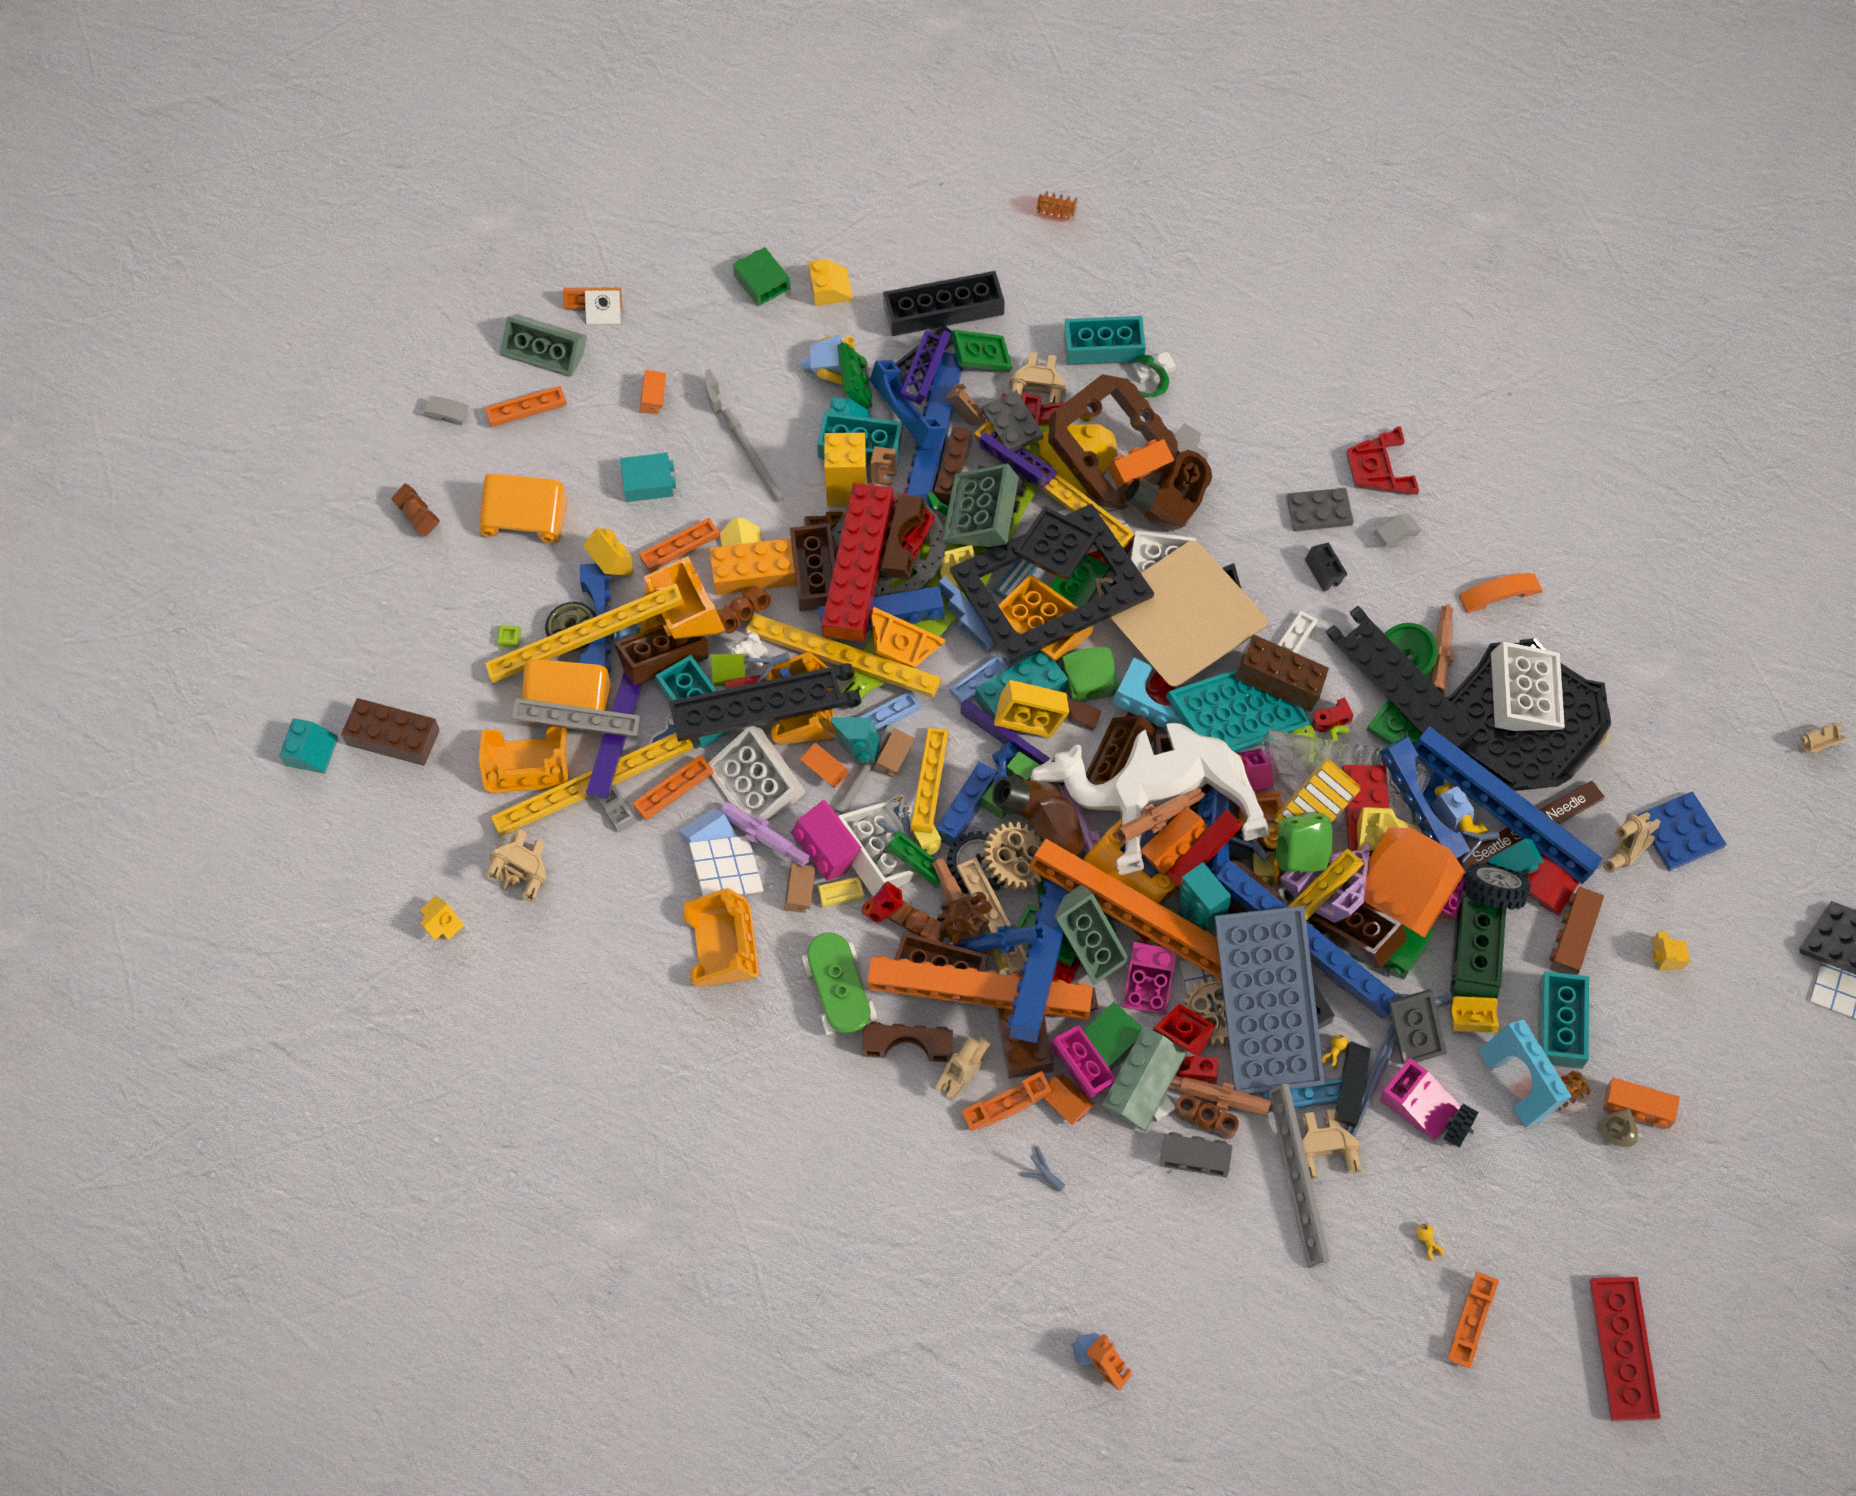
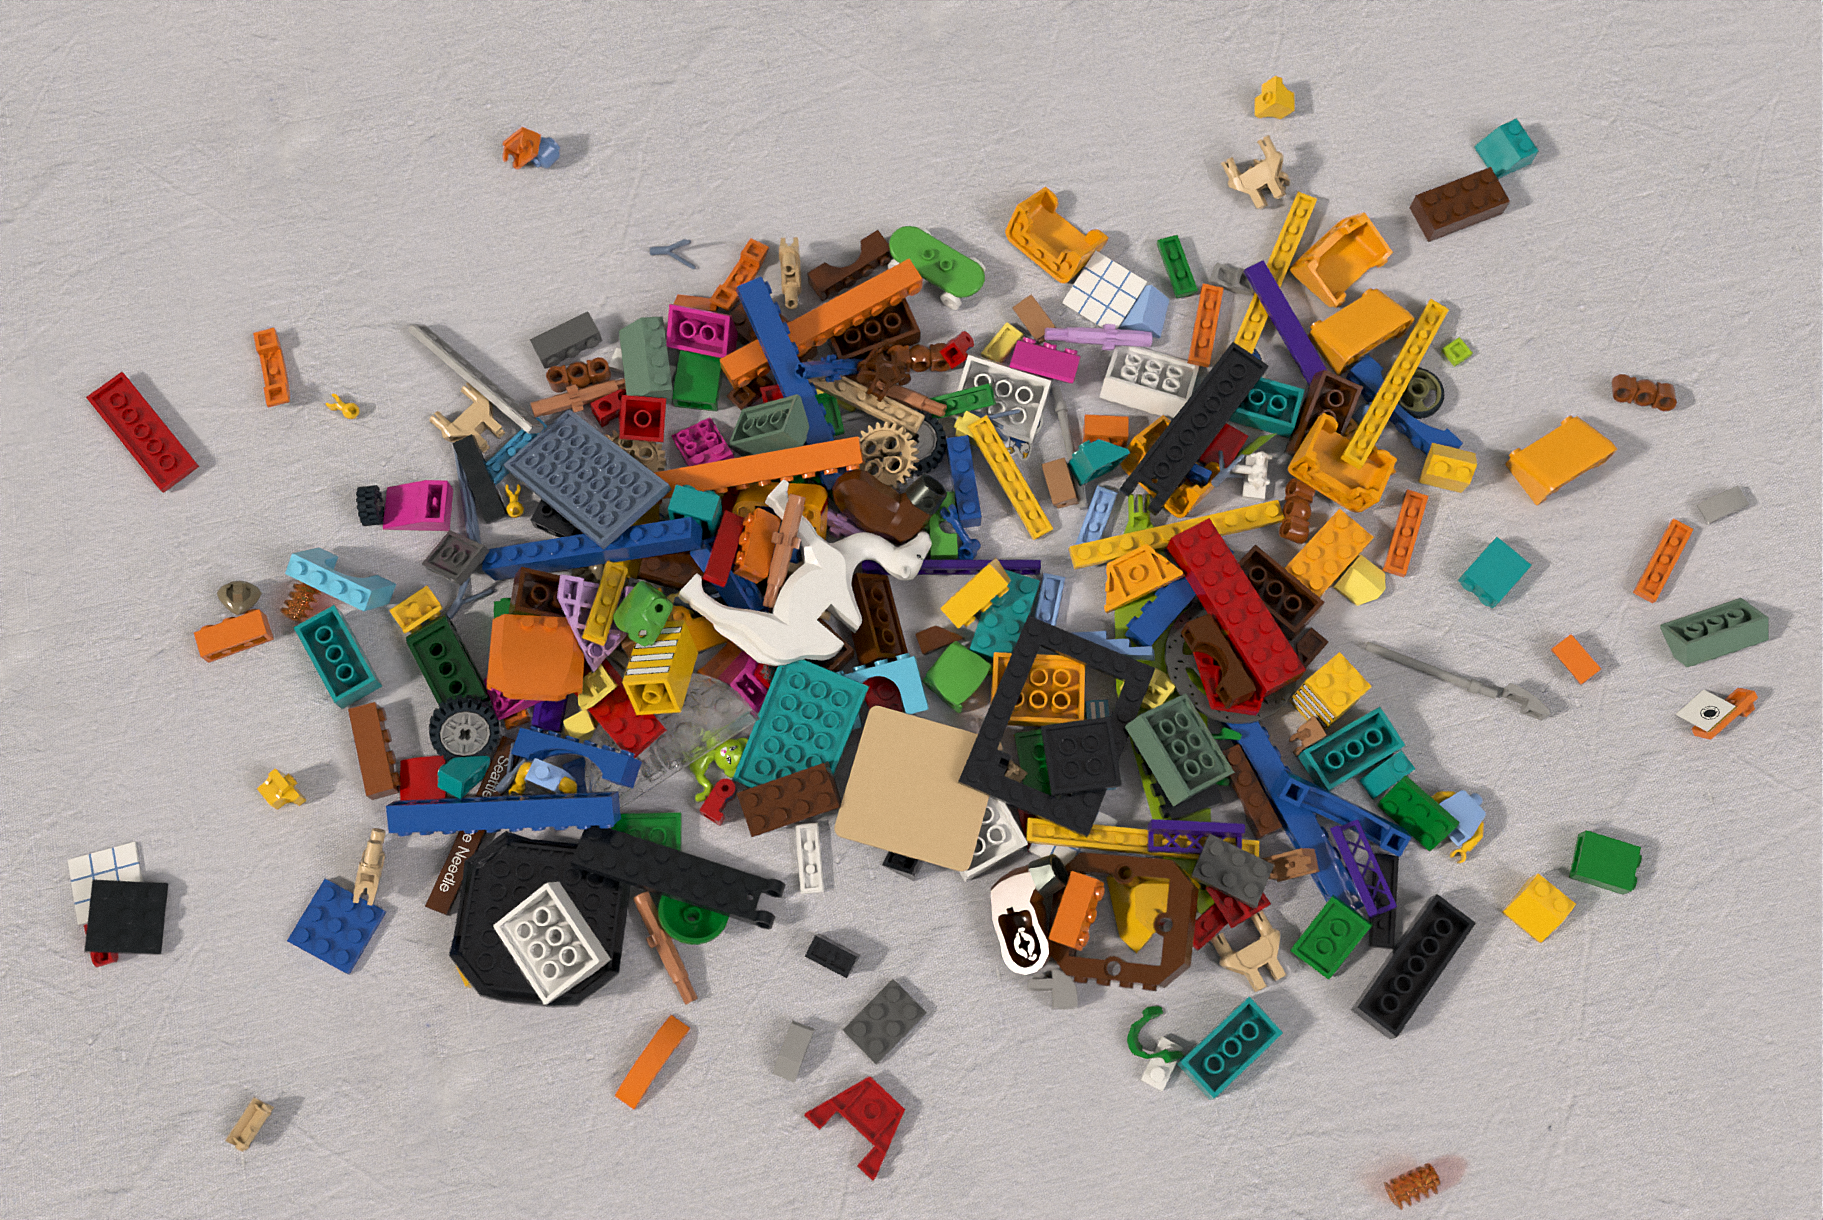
camera: 140 degrees right, 10 degrees up
light grey plate [512,698,641,738] -> none
none -> green plate [1157,234,1198,299]

